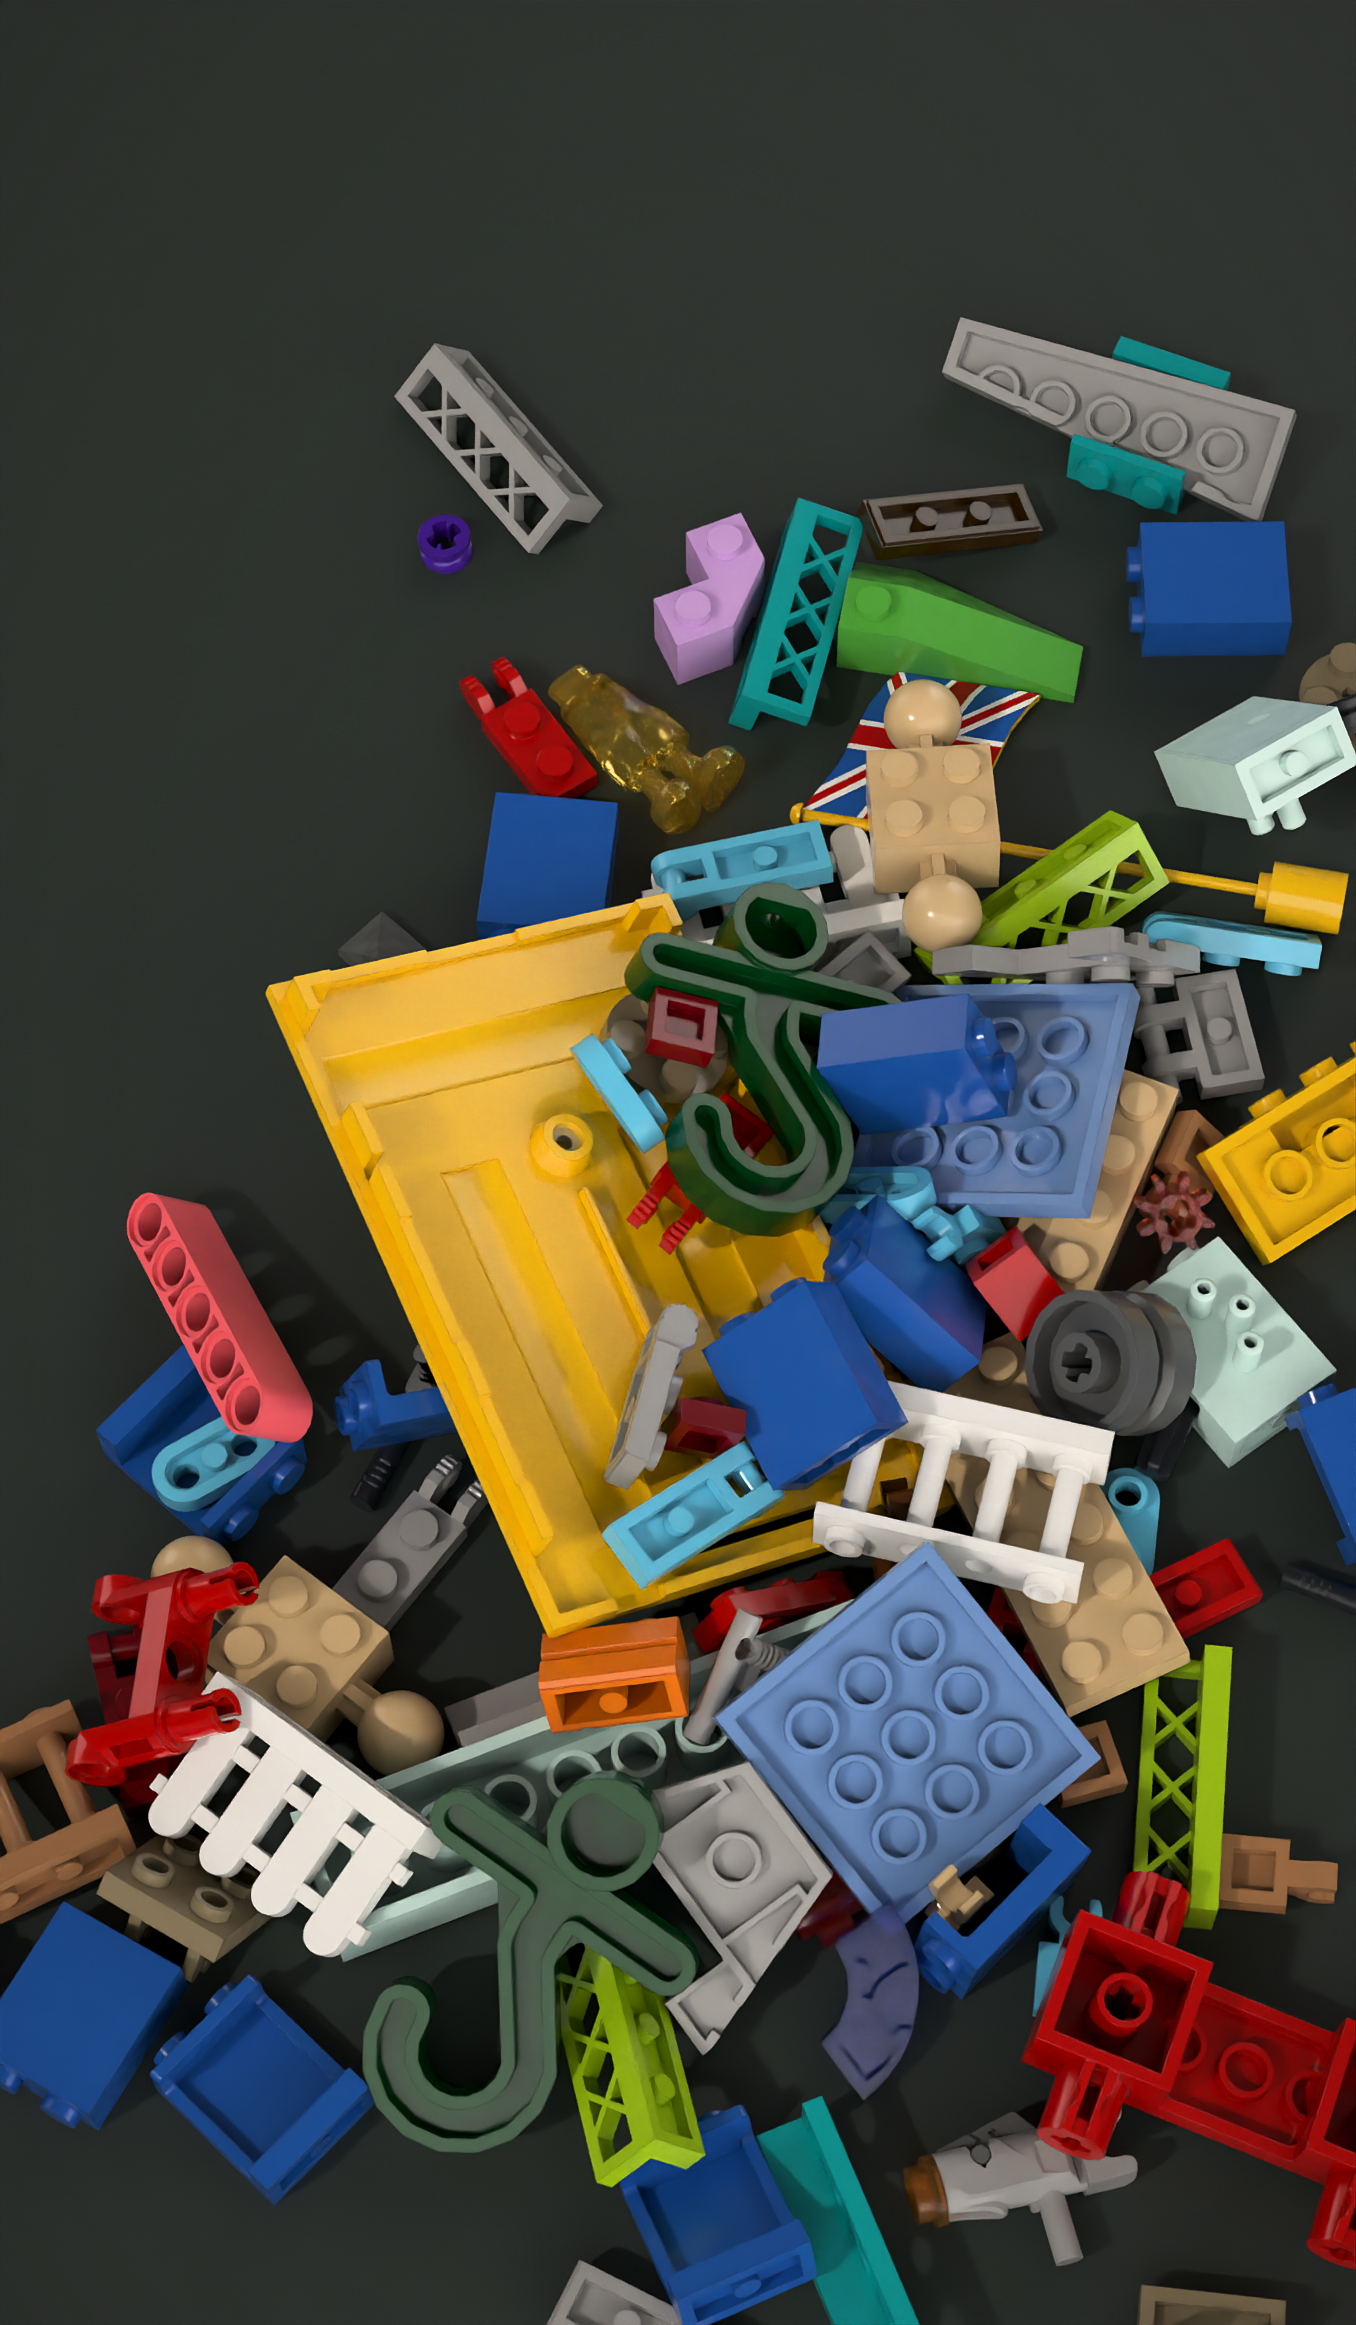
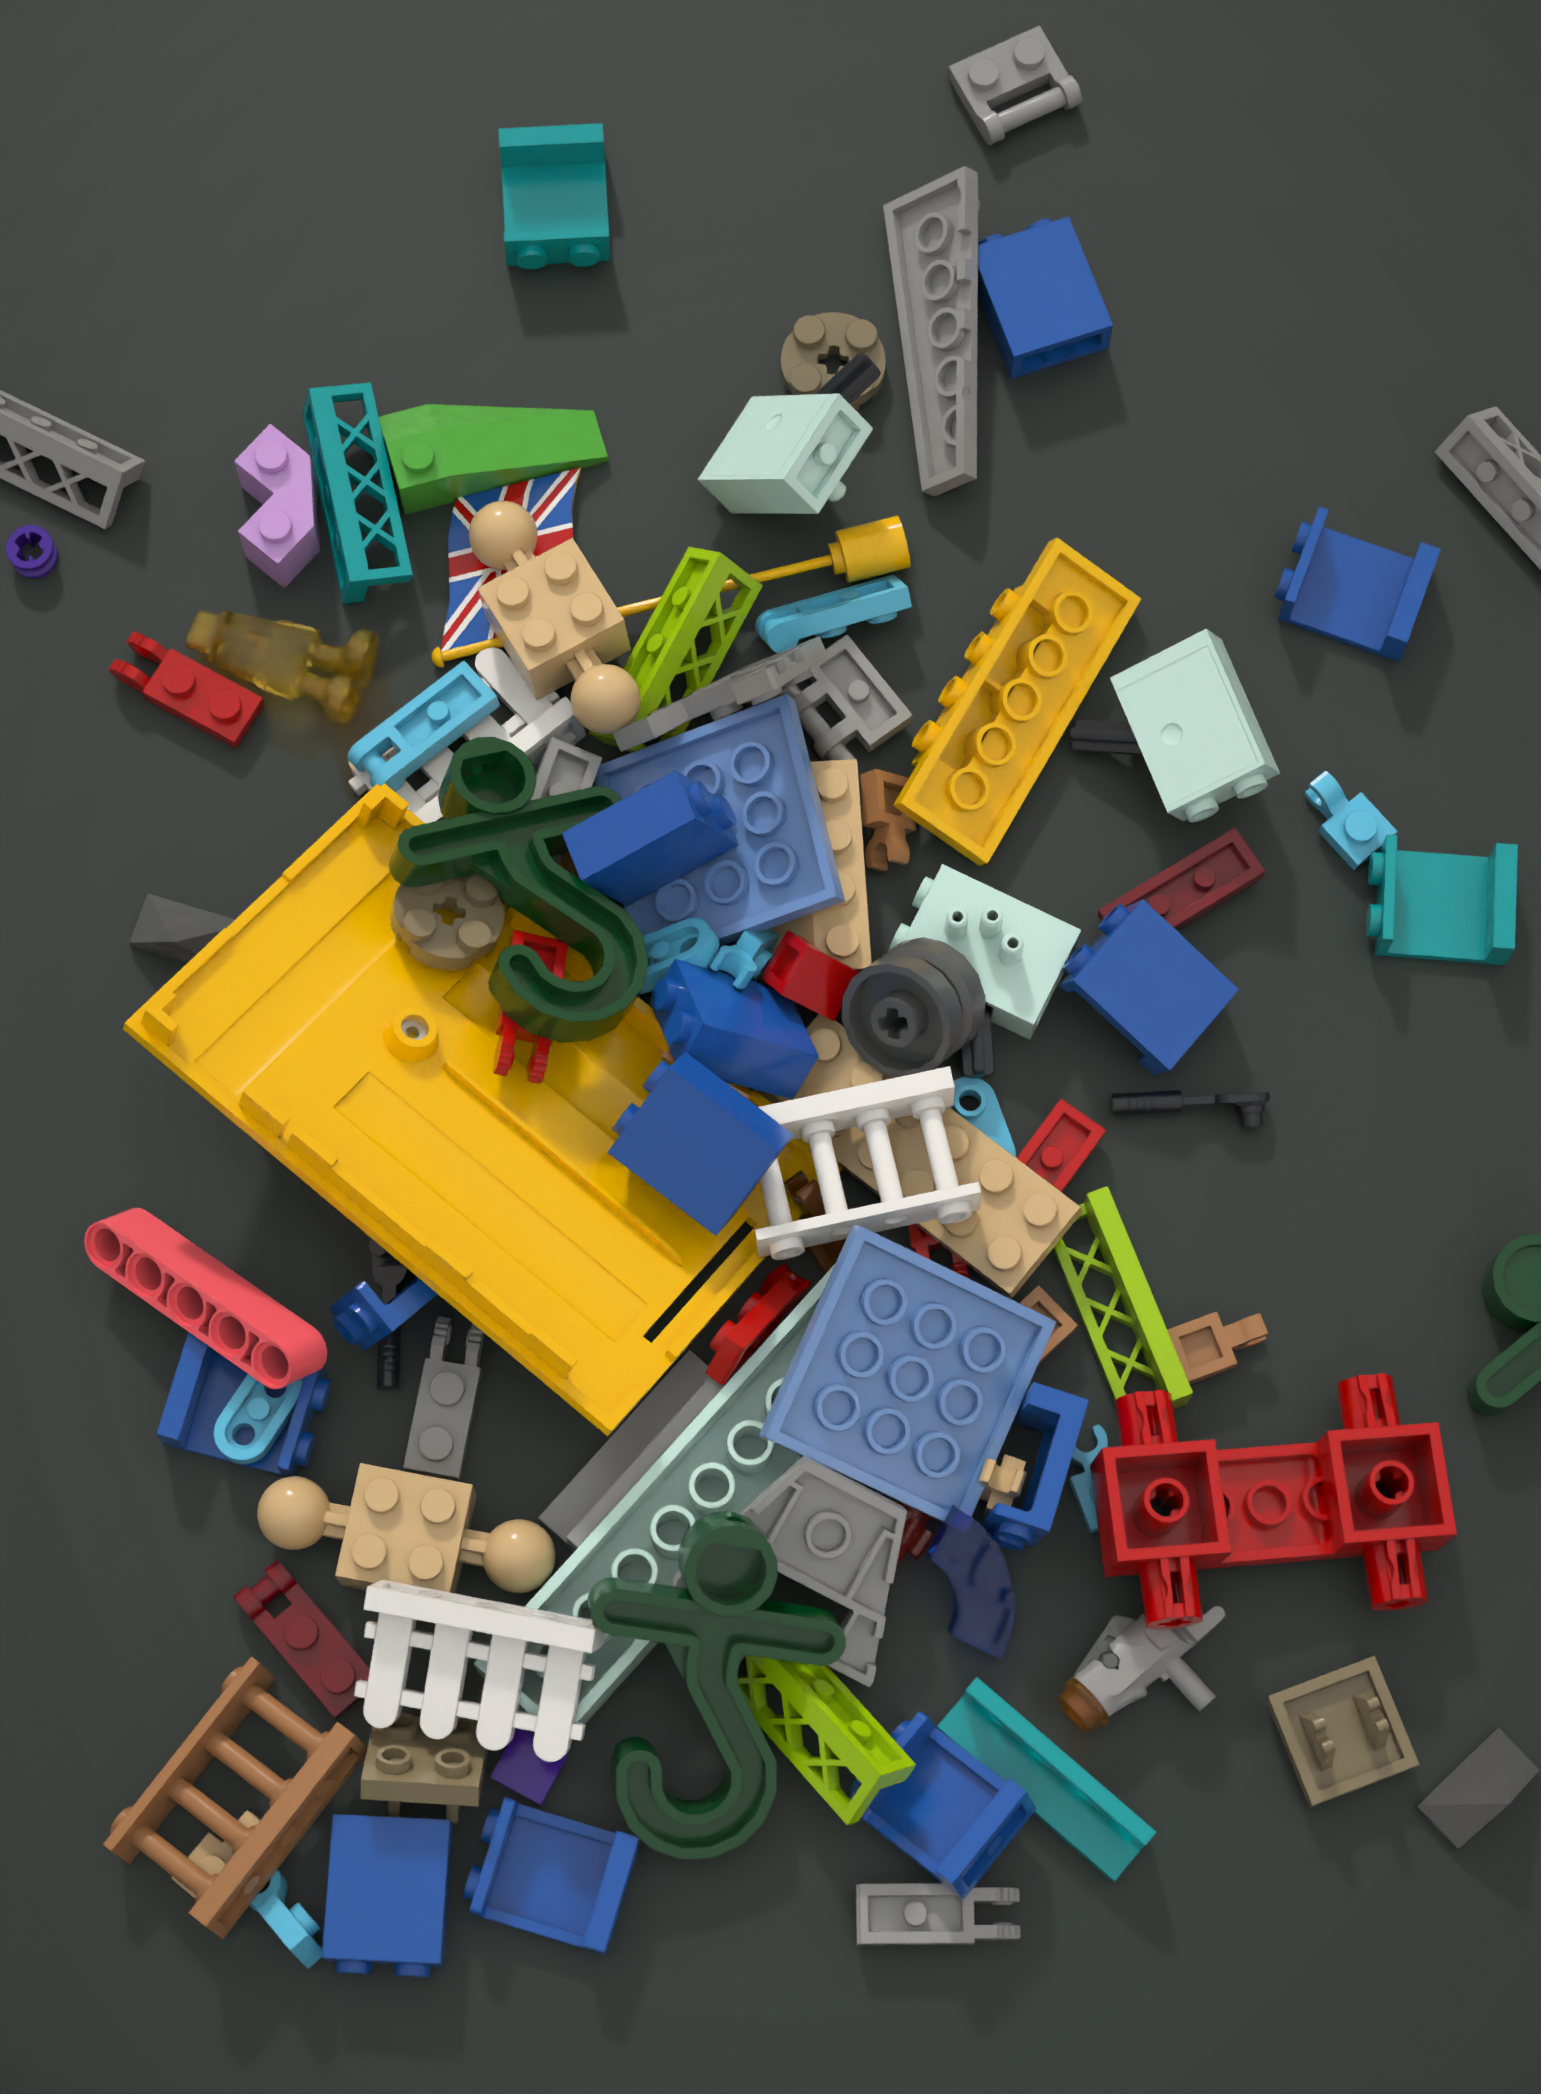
camera: 30 degrees left, 10 degrees up
red connector [64,1561,259,1787] -> none
blue brick [477,792,620,940] -> none
orange brick [538,1616,691,1734] -> none
medium azure plate [570,1034,669,1154] -> none
medium azure plate [601,1441,786,1590] -> none
light grey hinge [603,1302,700,1490] -> none
dark red plate [644,986,719,1068] -> none
dark red plate [661,1396,746,1460] -> none
light grey hose [682,1608,791,1746] -> none
dark brown tile [857,484,1043,560] -> none
light grey wing [942,317,1297,522] -> none
blue brick [1126,521,1292,657] -> none
clear red gear [1133,1170,1215,1254] -> none
none -> dark purple tile [490,1728,569,1807]

